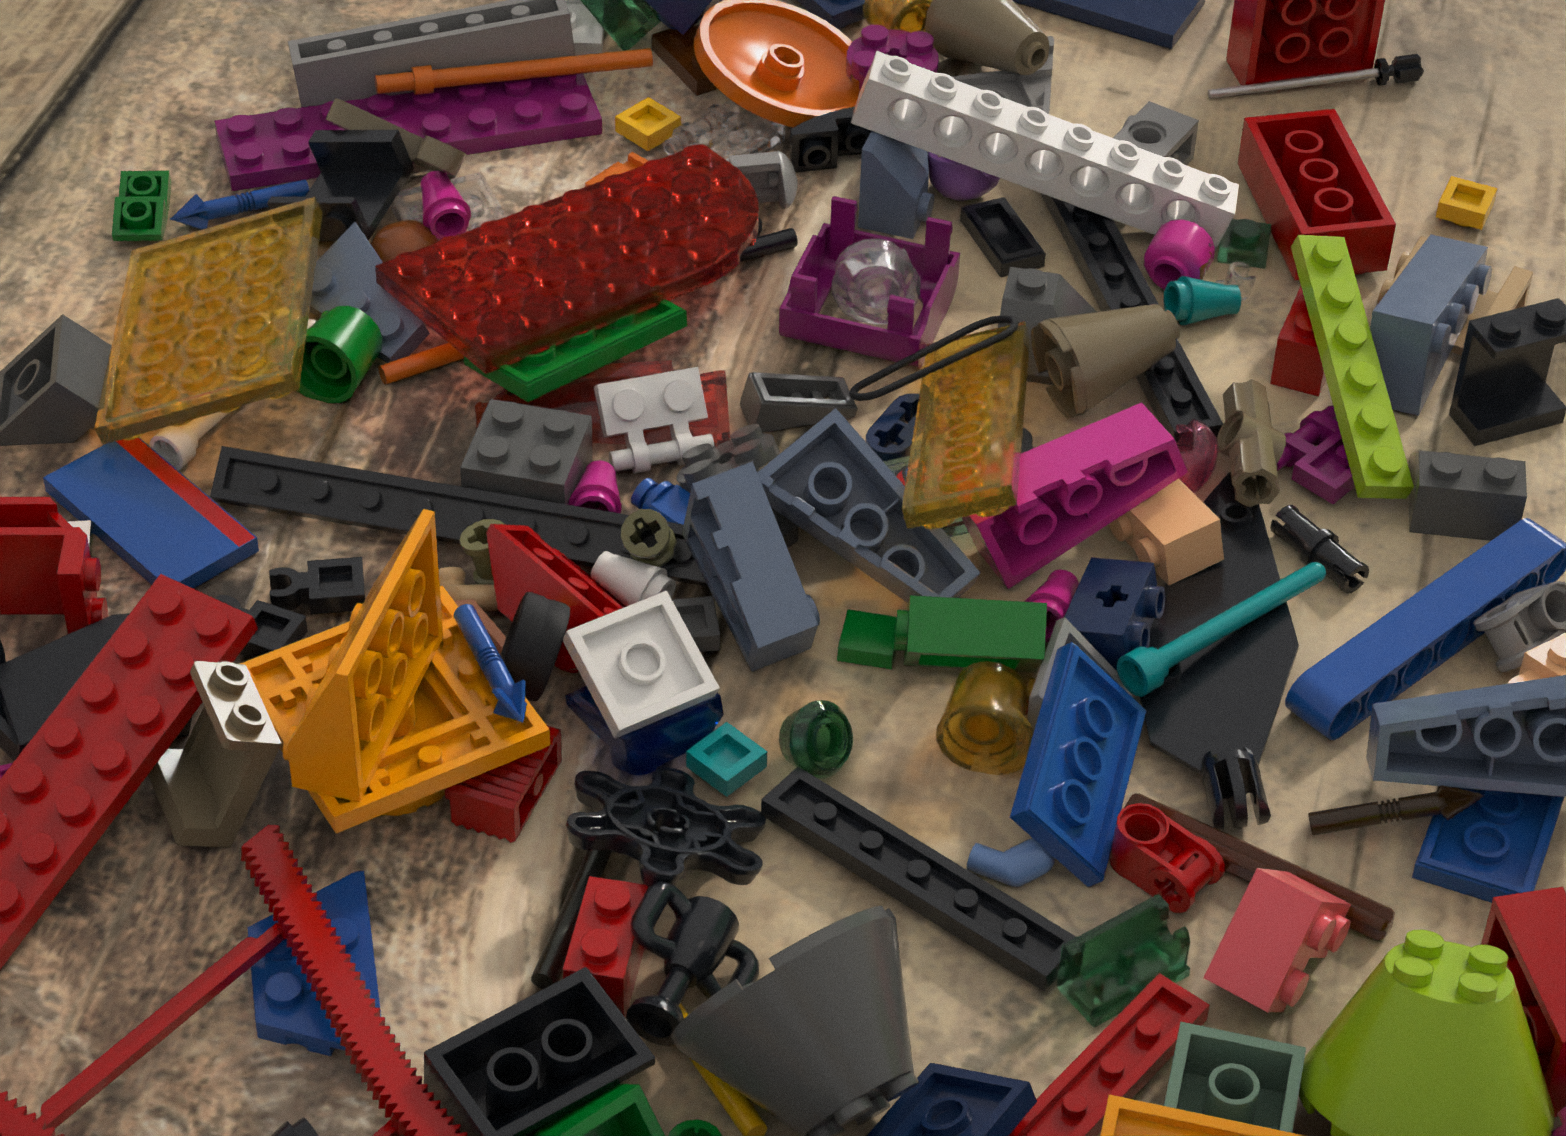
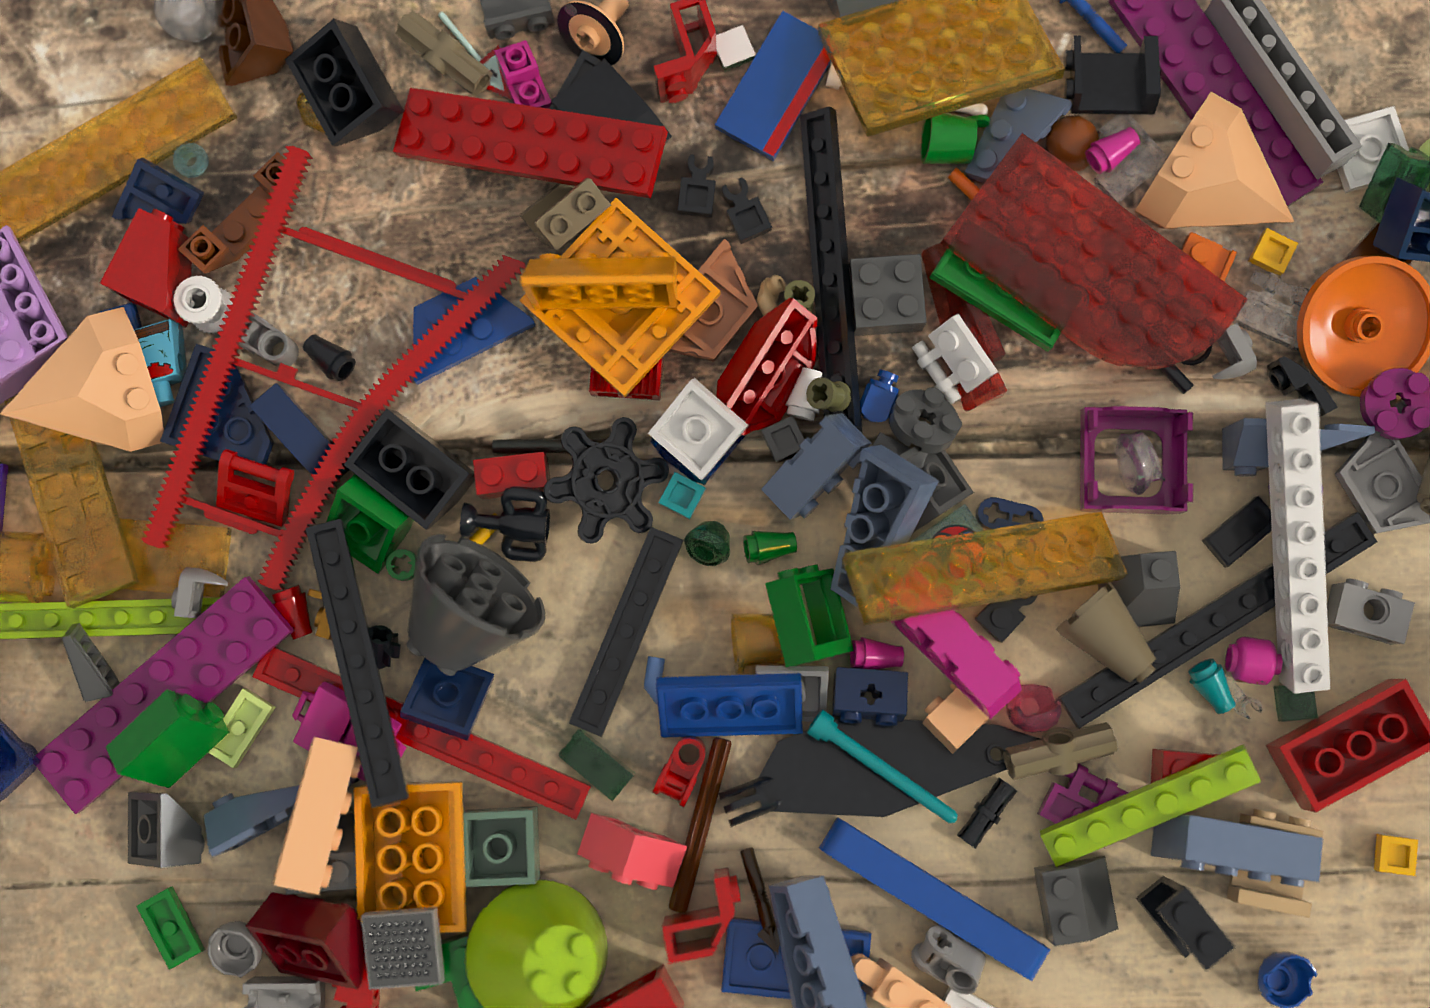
camera: 80 degrees right, 40 degrees up
dark tan beam [325,98,466,179] -> none
orange bar [375,48,653,95] -> none
blue piece [454,604,527,723] -> none
black tyre [500,592,570,701] -> none
dark pink cone [568,460,622,514] -> none
dark grey slope [740,372,858,432] -> none
green tile [837,609,896,669] -> none
black piece [849,315,1019,401] -> none
none -> red piece [662,867,741,964]
none -> green cone [743,531,797,565]
none -> light nougat wedge [1135,92,1295,229]

